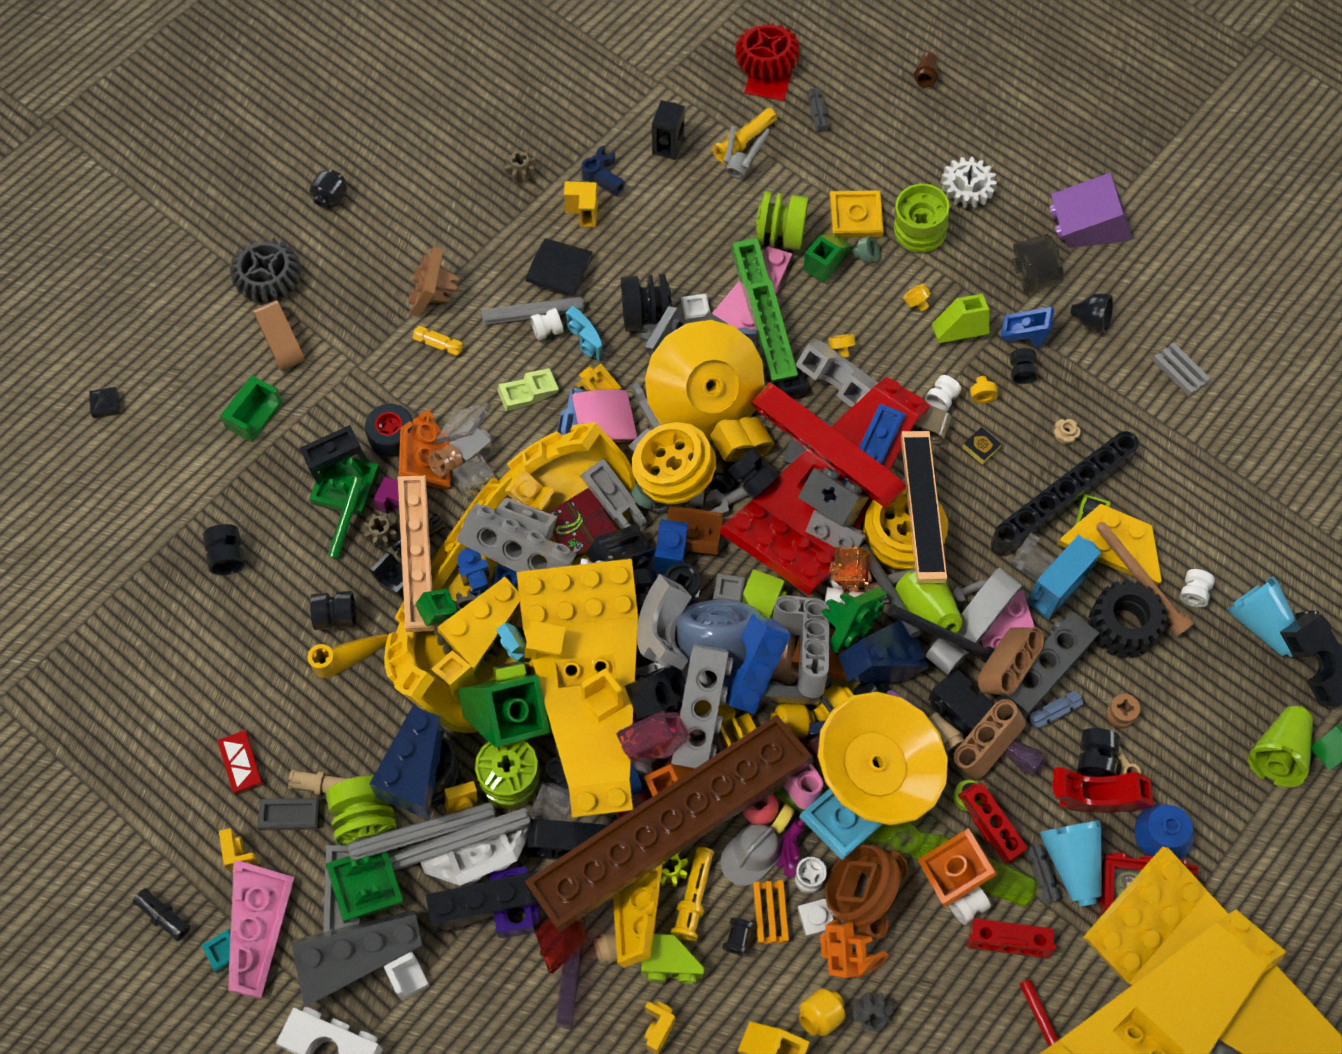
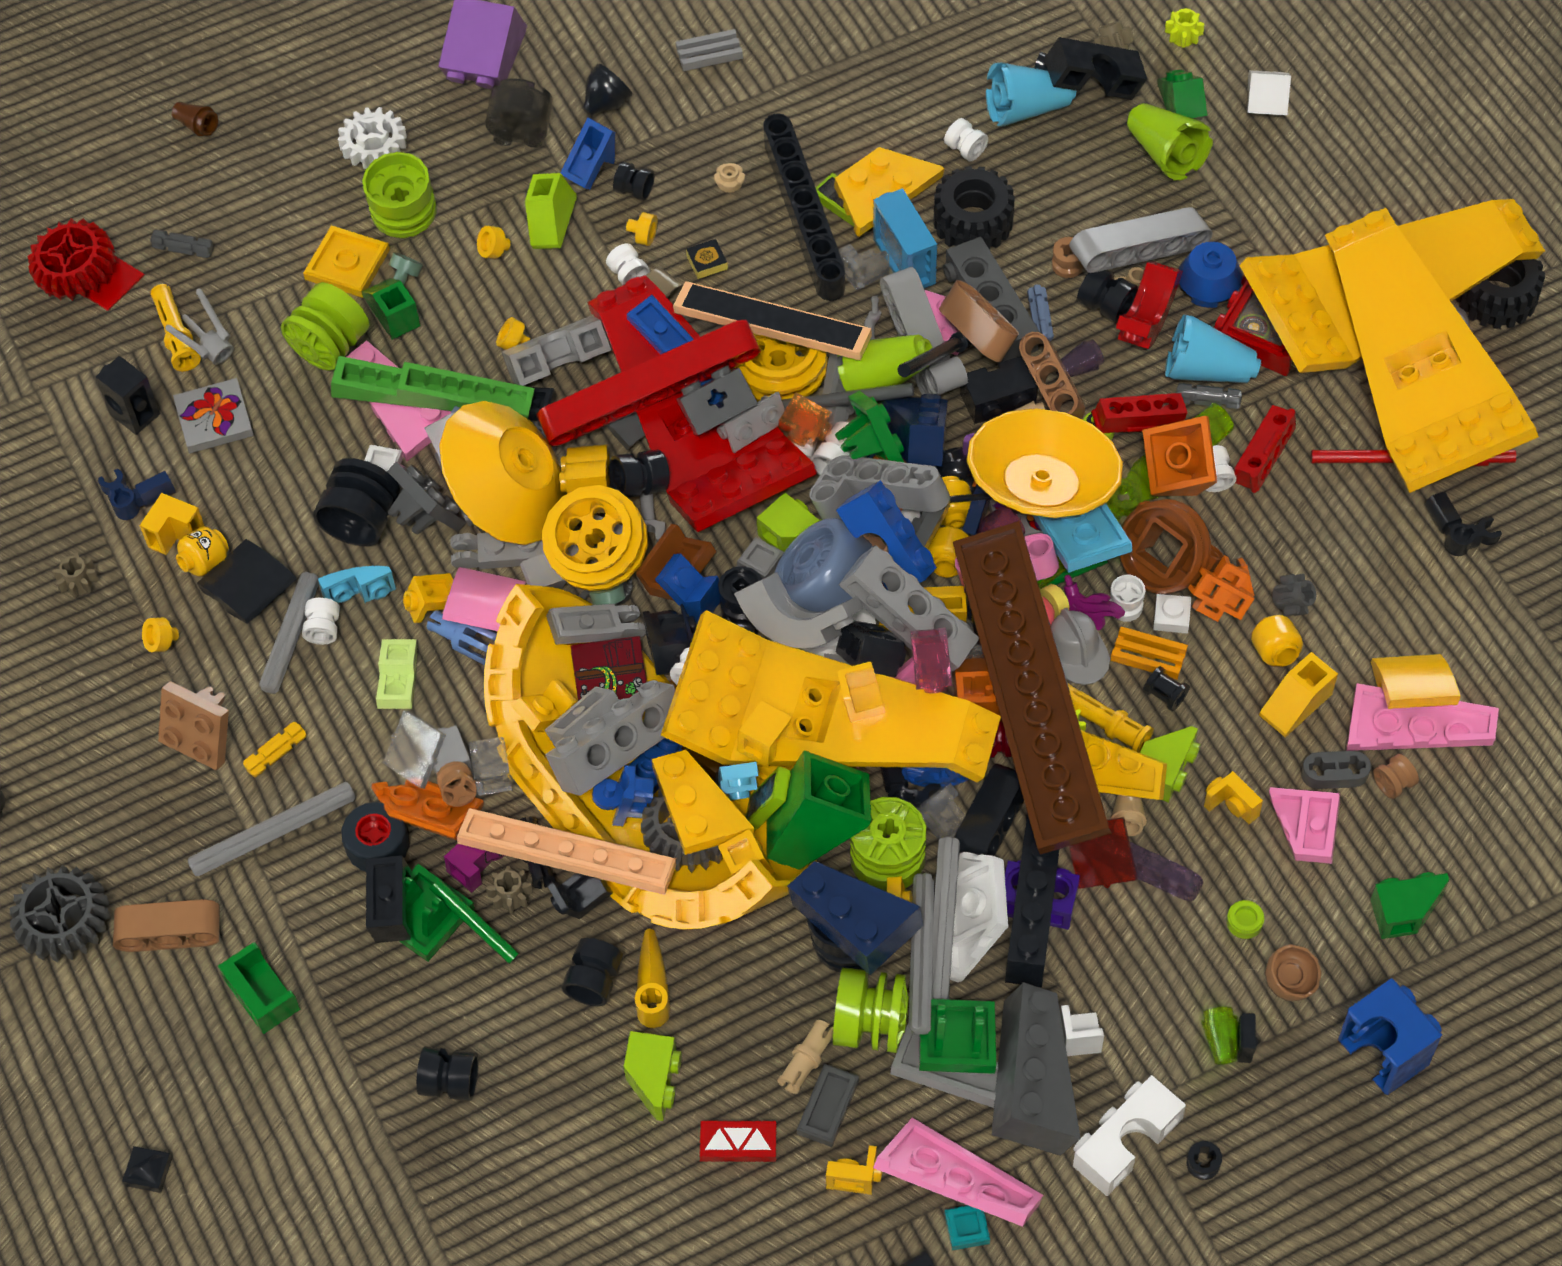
camera: 65 degrees left, 5 degrees down
green slope [416,589,458,626] -> none
medium nougat piece [1096,522,1194,637] -> none
none -> yellow tile [142,617,179,652]
none -> light grey tile [173,378,254,454]
none -> yellow head [176,526,229,577]
none -> light grey axle [188,782,355,876]
none -> lime slope [624,1031,682,1121]
none -> light grey beam [1069,207,1213,273]

